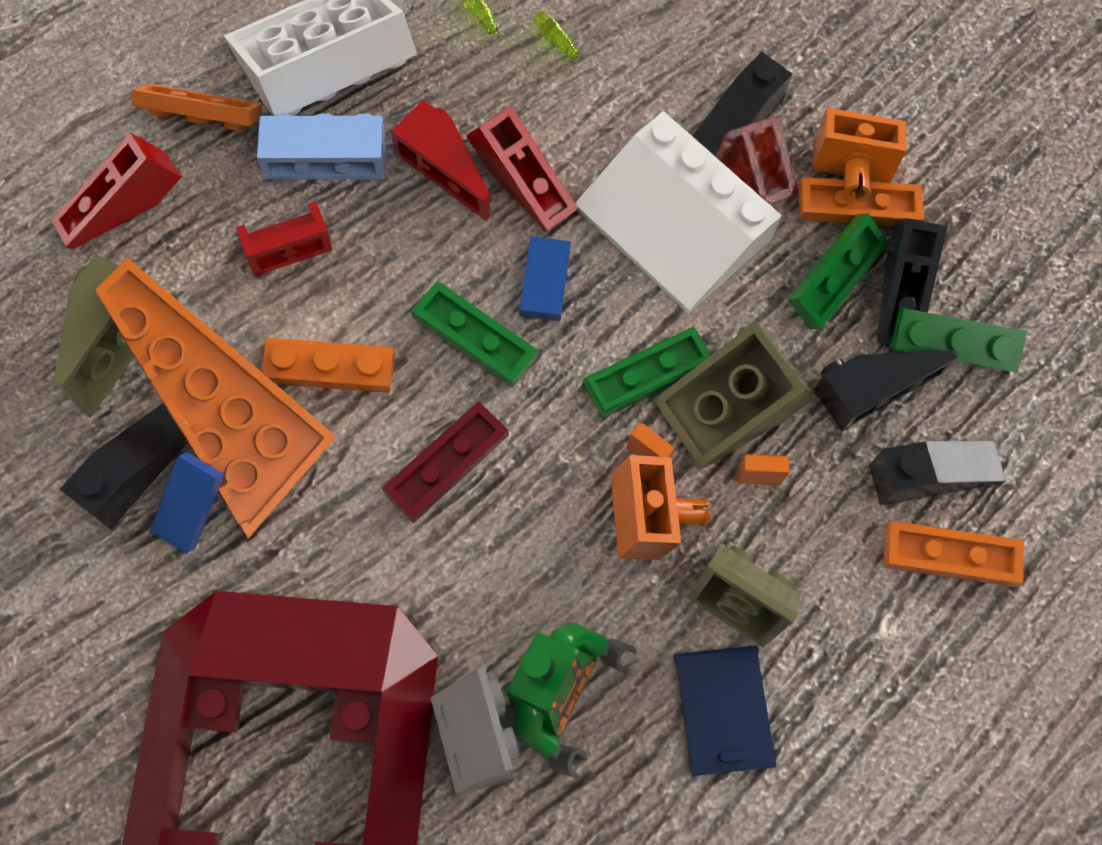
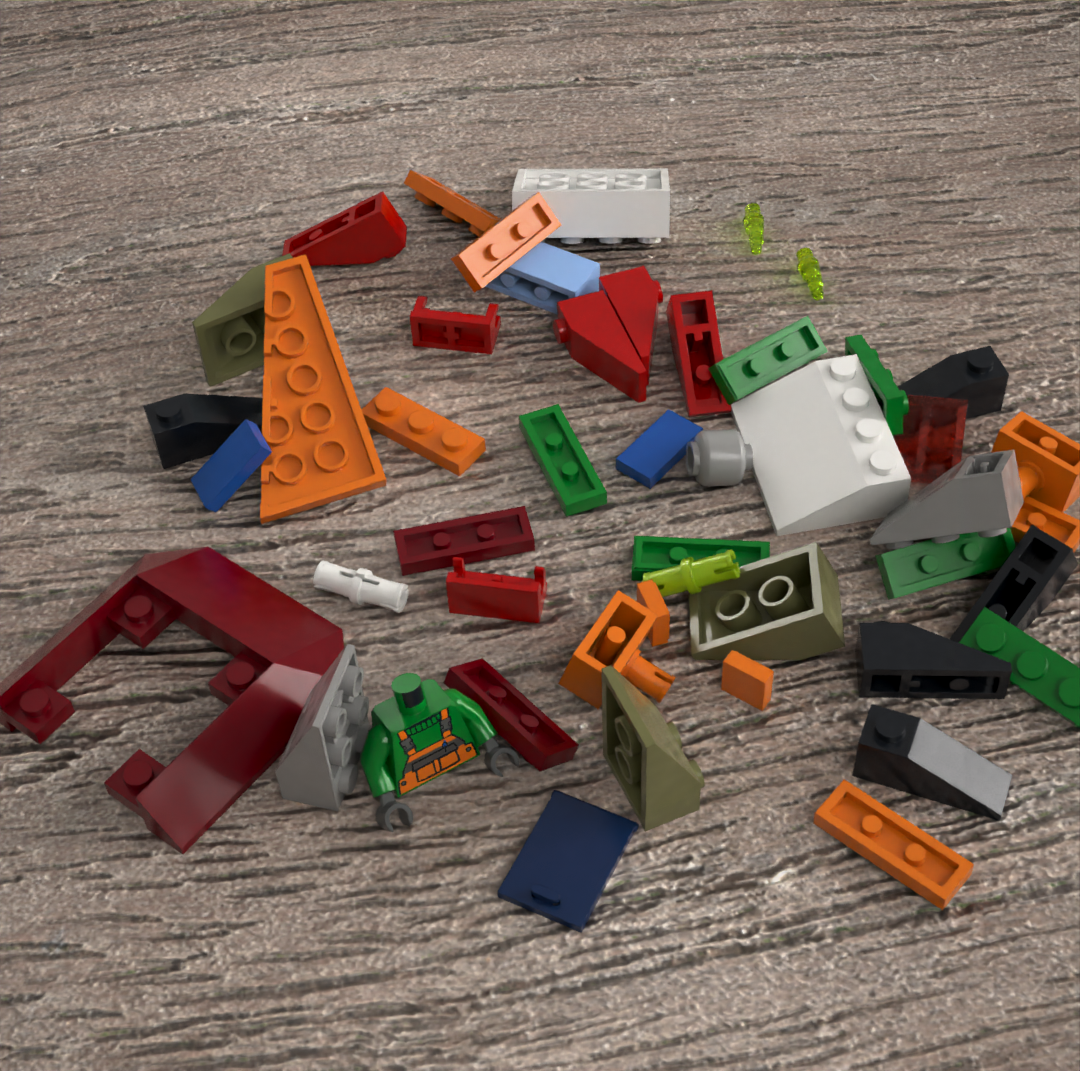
camera: 40 degrees right, 20 degrees down
none -> white pin [313,560,409,613]
none -> dark red plate [444,658,579,772]
none -> red hinge [446,557,547,624]
none -> plate [451,192,561,292]
none -> red slope [553,290,647,403]
none -> lime pin [643,549,740,597]
none -> light grey head [686,429,753,487]
none -> green tile [708,316,828,405]
none -> green plate [845,335,909,435]
none -> light grey slope [870,450,1024,549]

